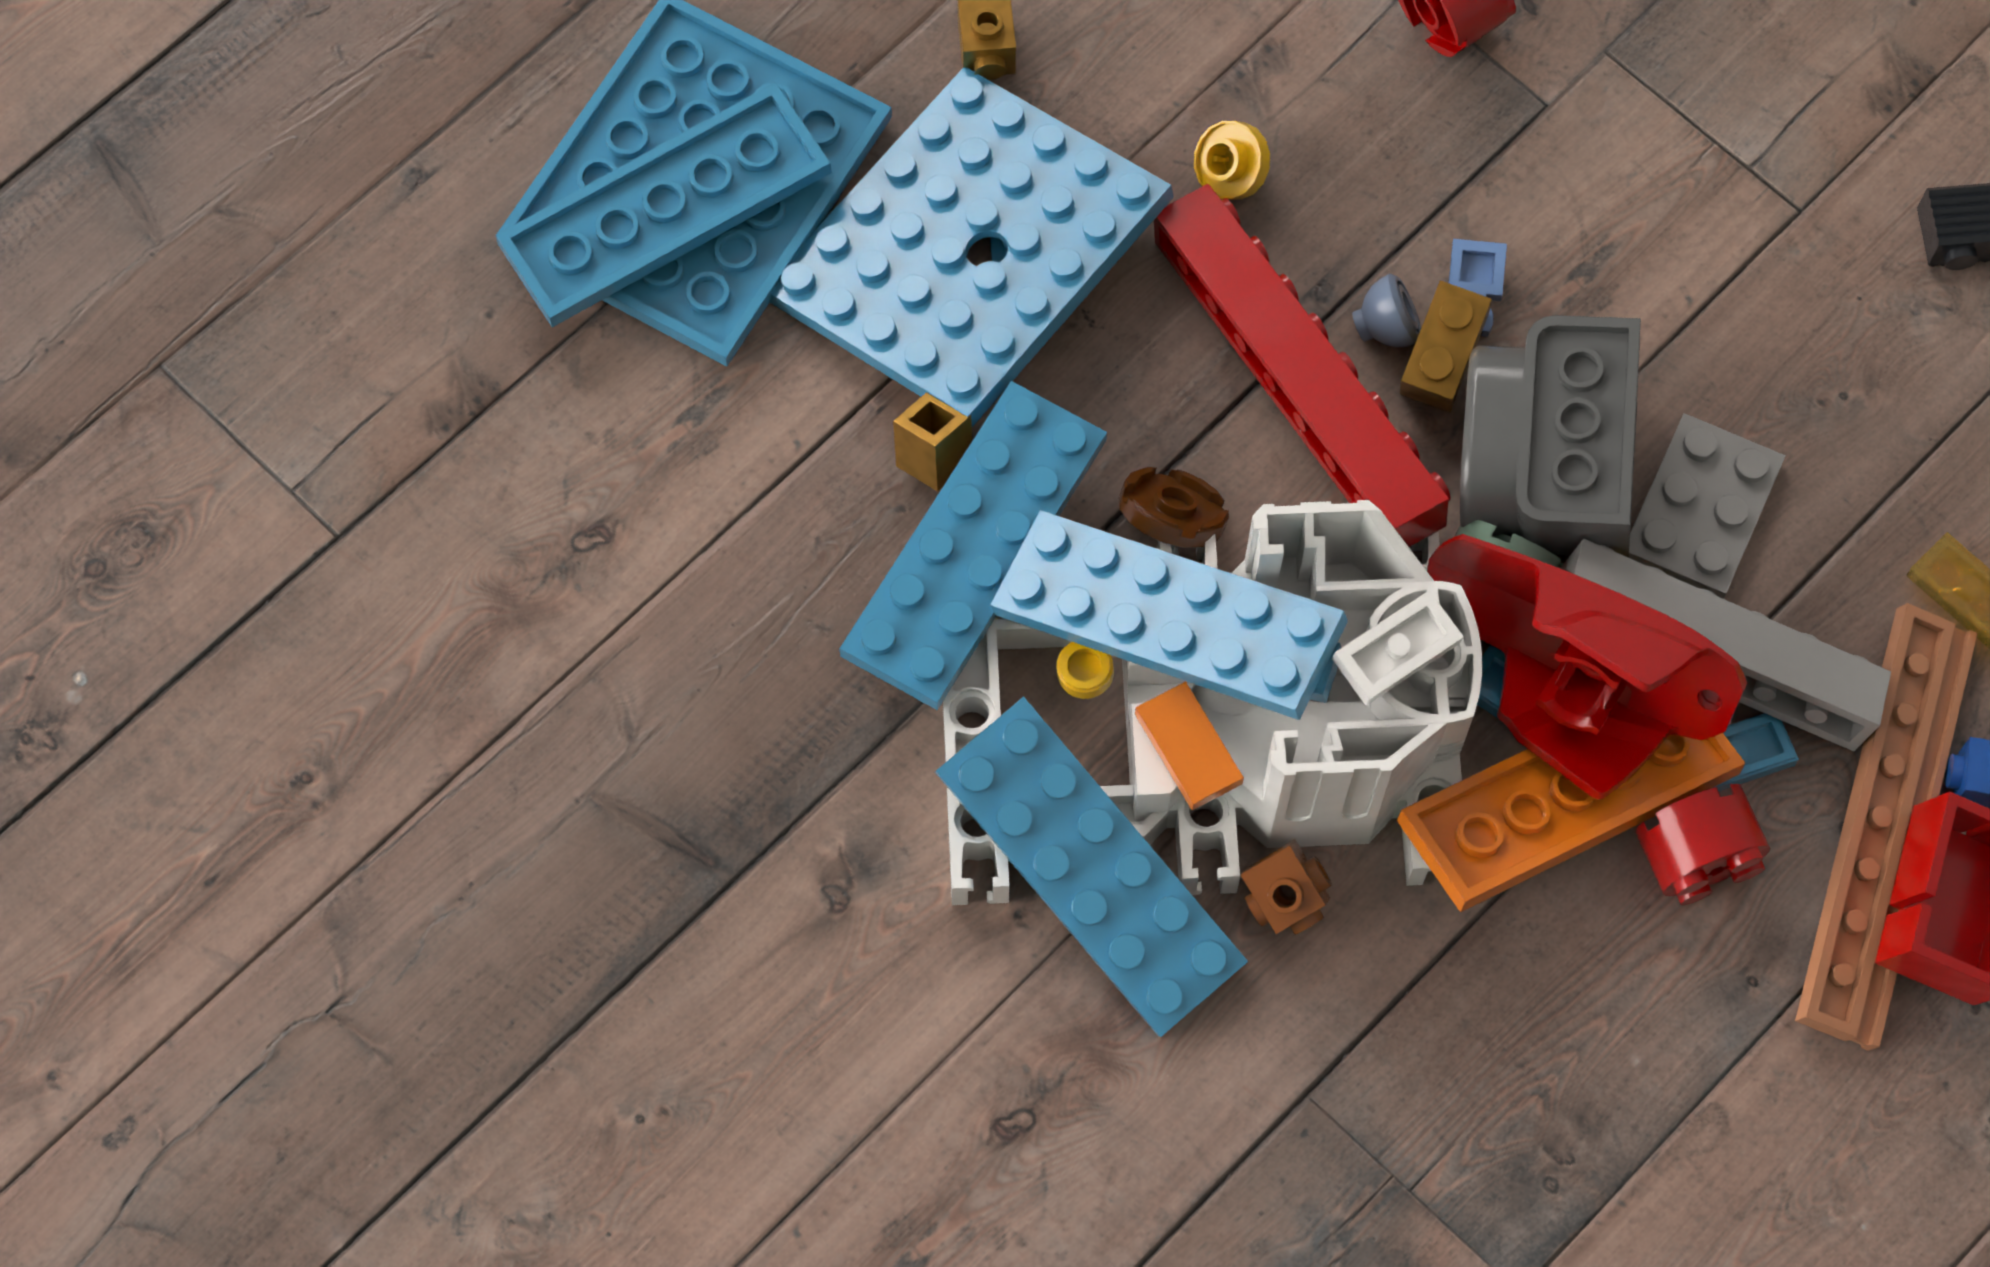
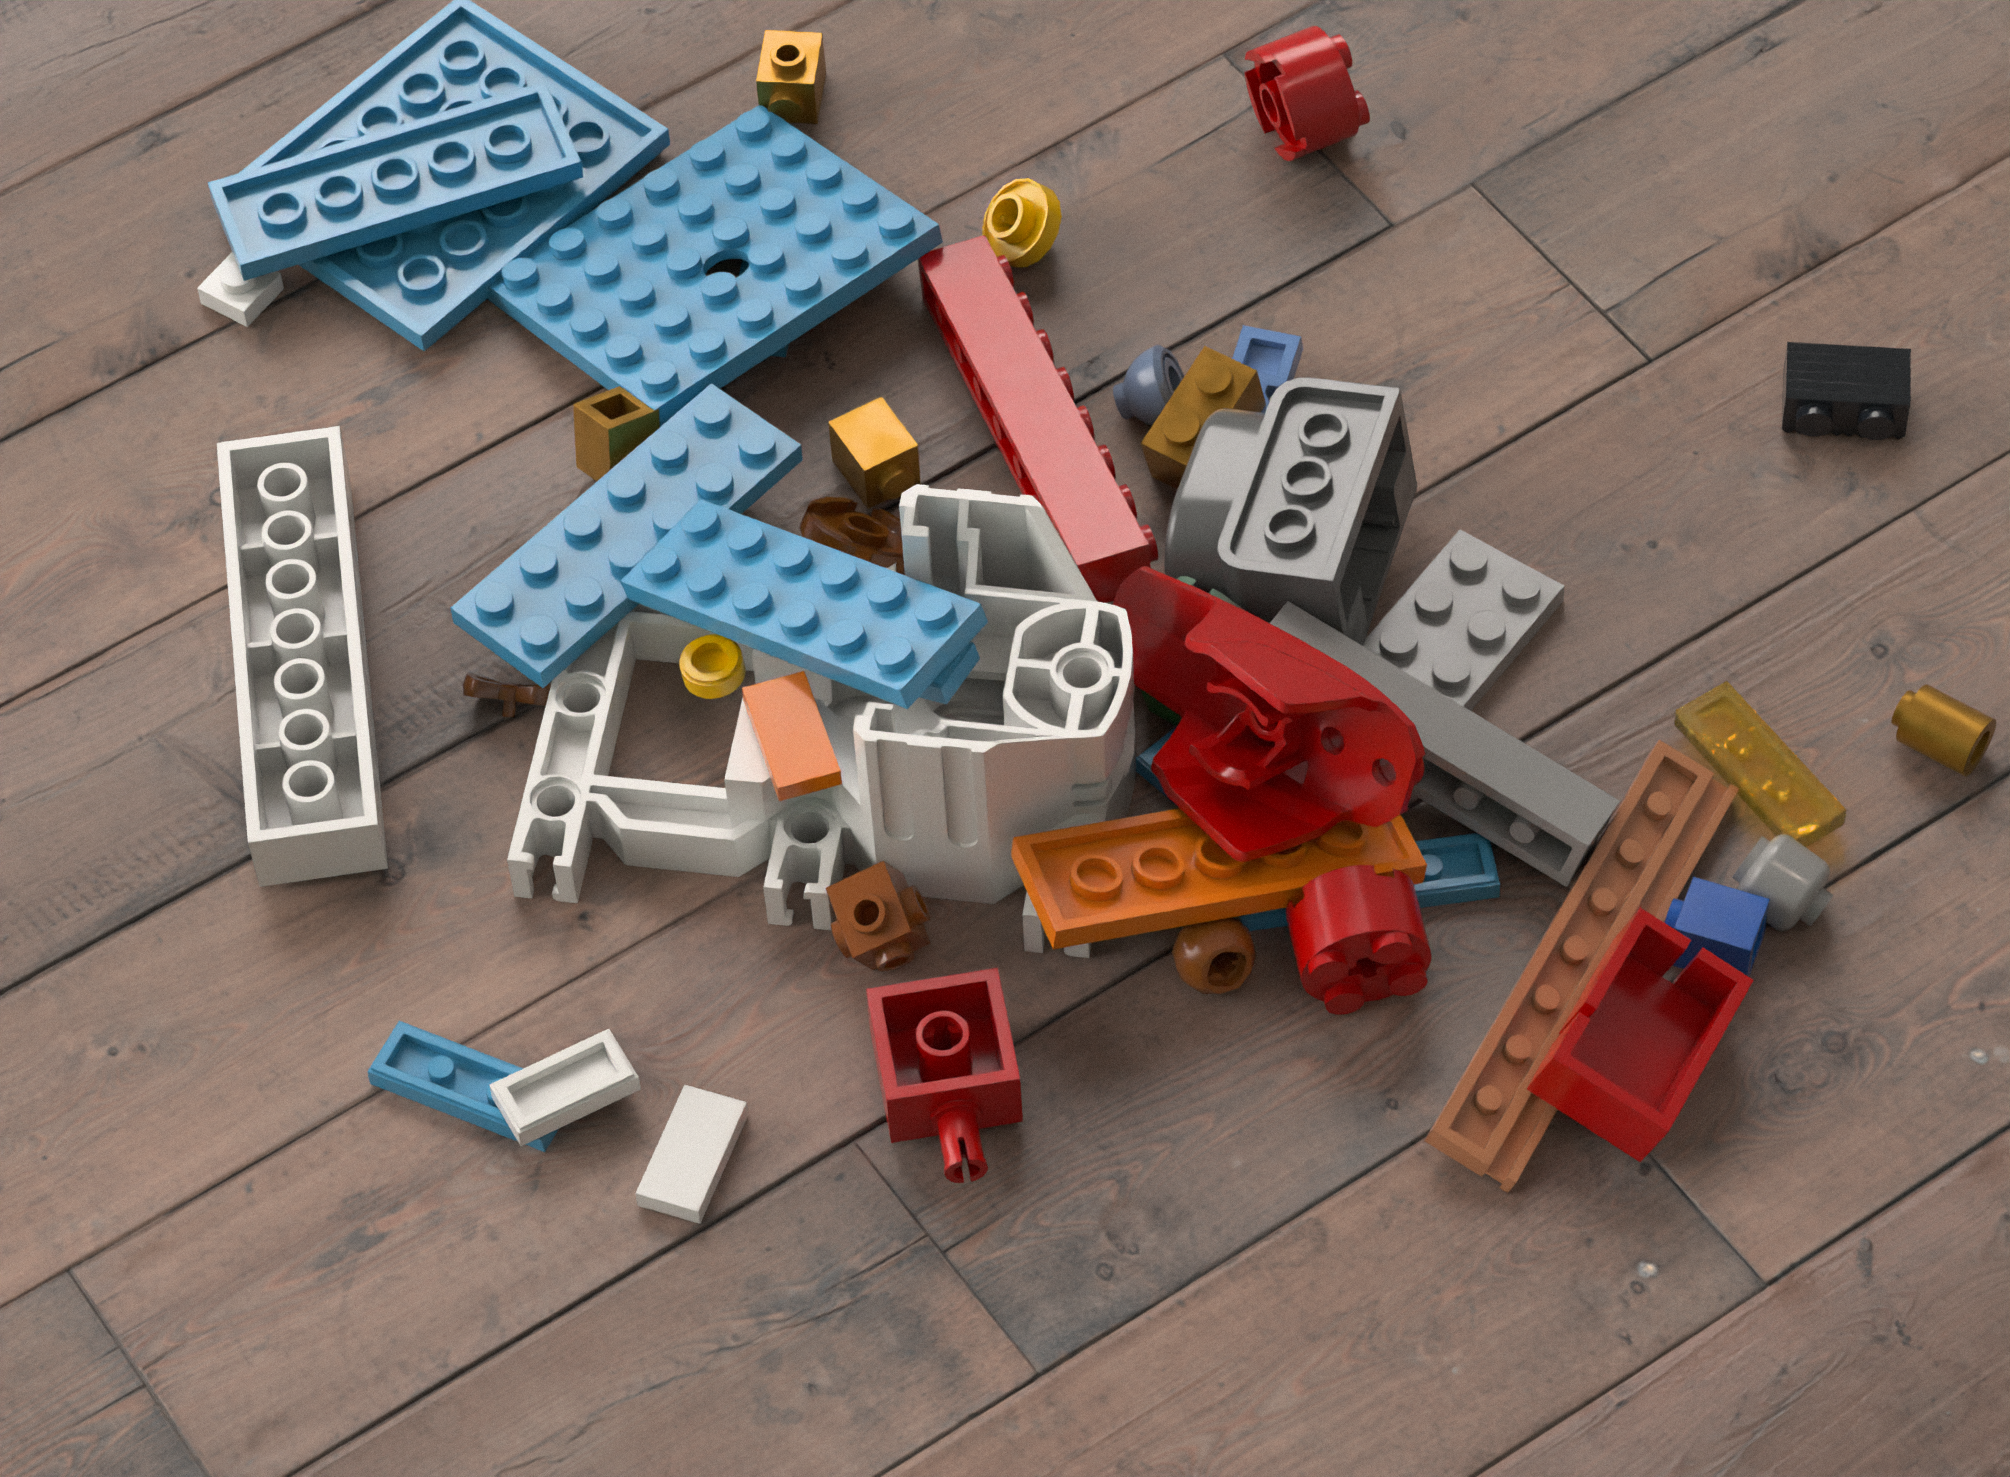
camera: 15 degrees right, 15 degrees down
dark azure plate [935,696,1248,1037] -> none
white plate [1332,590,1464,706] -> none
none -> white plate [197,252,284,327]
none -> white brick [217,426,388,887]
none -> dark azure tile [367,1021,559,1152]
none -> reddish brown piece [463,673,551,717]
none -> white tile [489,1029,641,1146]
none -> white tile [635,1085,748,1224]
none -> brick [828,397,921,509]
none -> red brick [866,968,1023,1183]
none -> dark orange piece [1172,917,1257,995]

